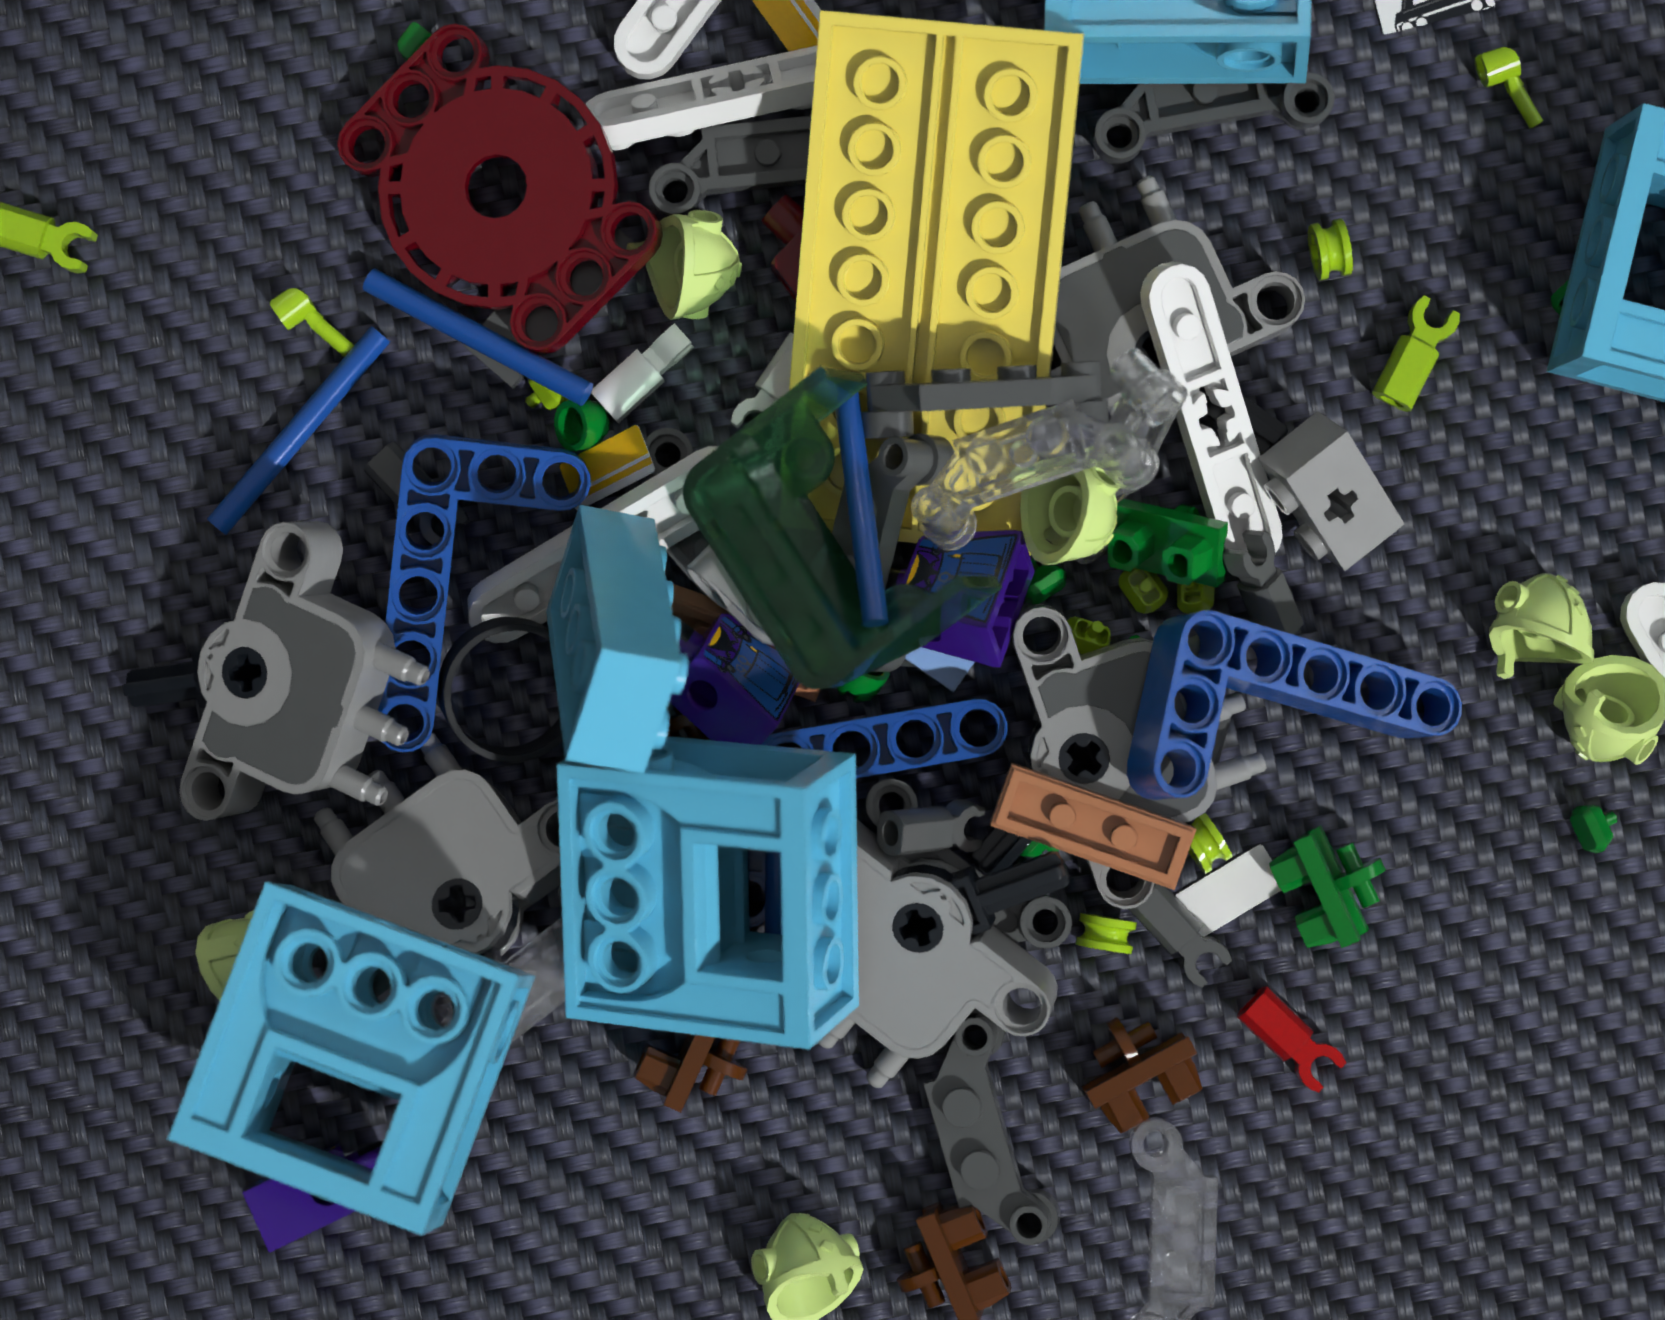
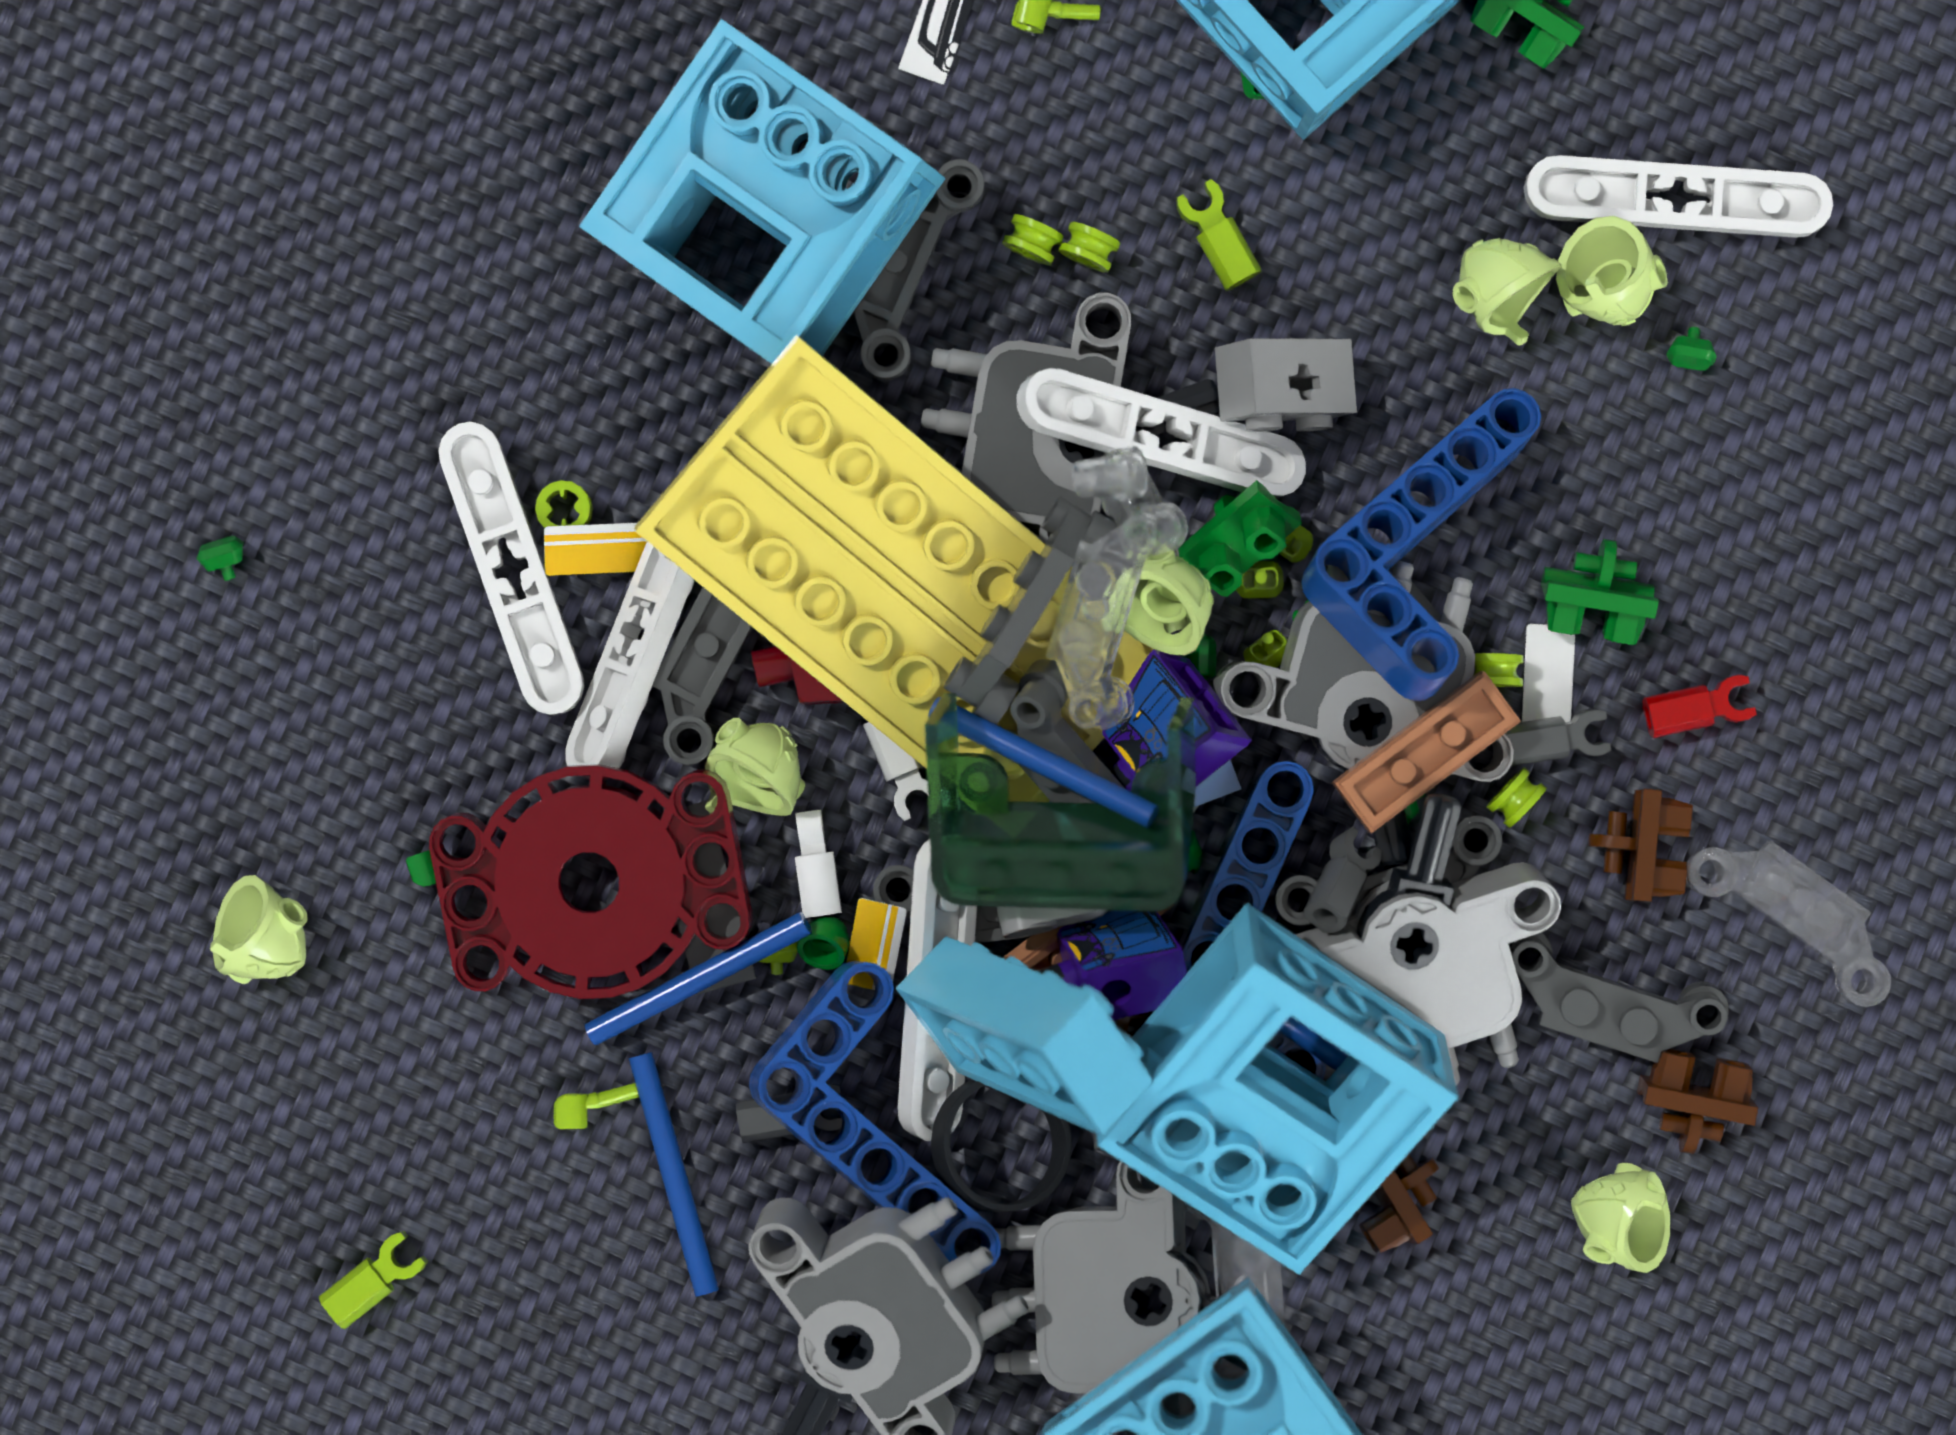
camera: 50 degrees left, 0 degrees up
dark grey bar [1223,530,1304,635] -> none
none -> lime bush [1002,214,1064,266]

